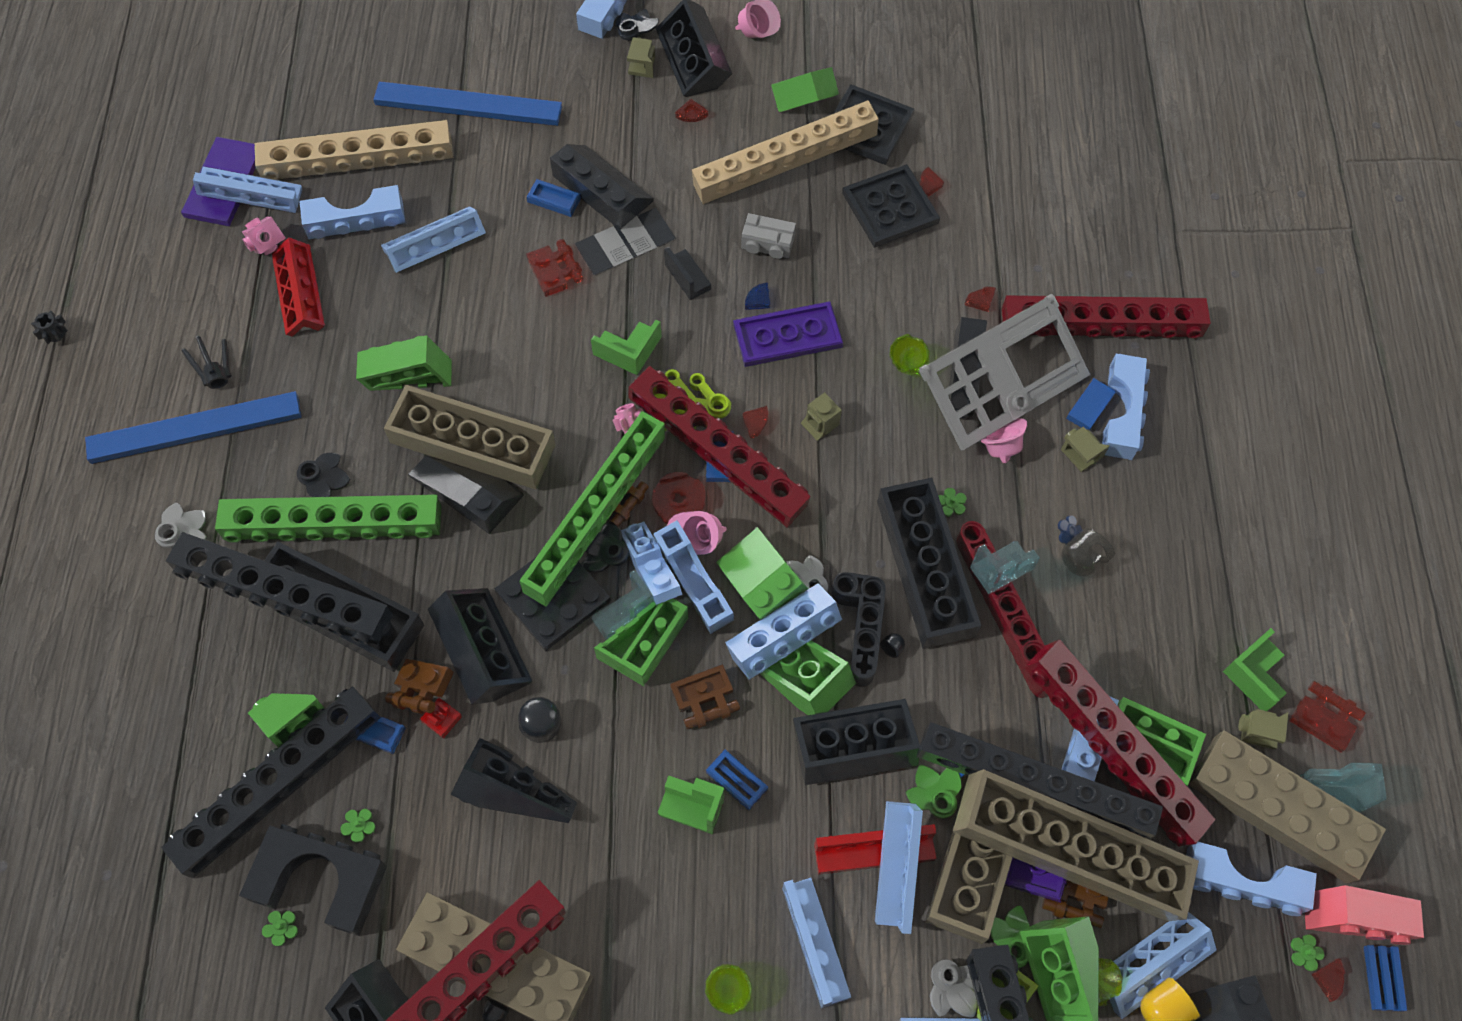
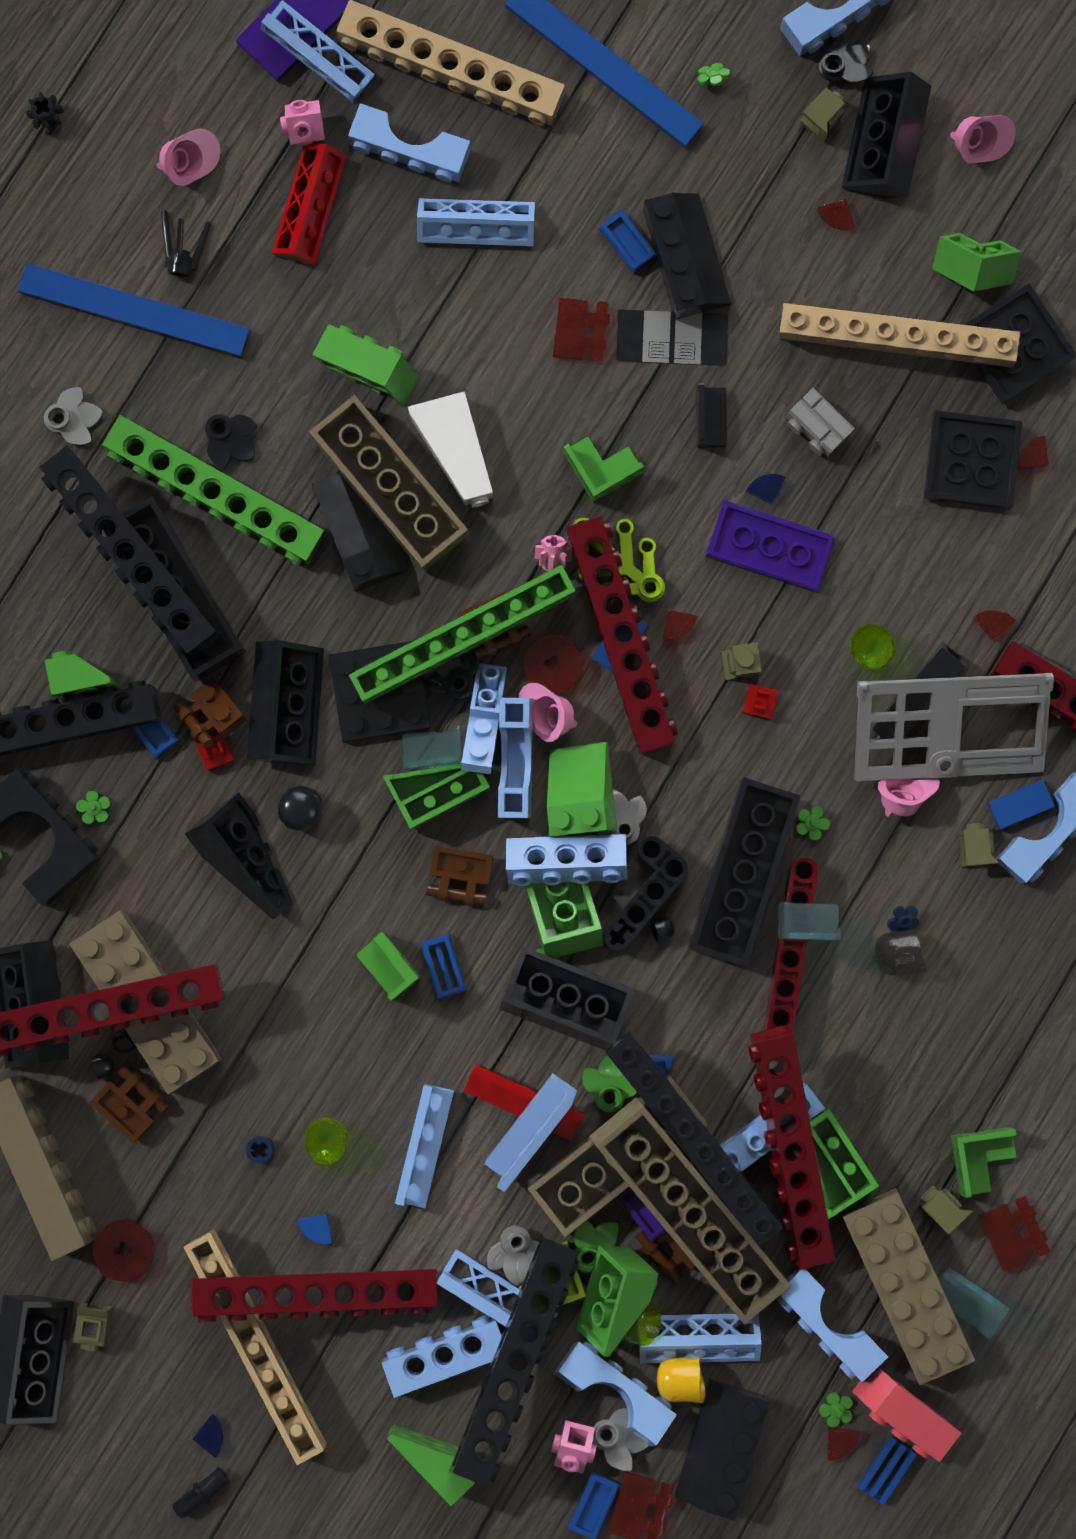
camera: 30 degrees right, 20 degrees up
none -> bright pink piece [156,128,221,186]
none -> white slope [408,392,493,507]
none -> bright green plant [698,63,731,86]
none -> red tile [742,683,778,720]

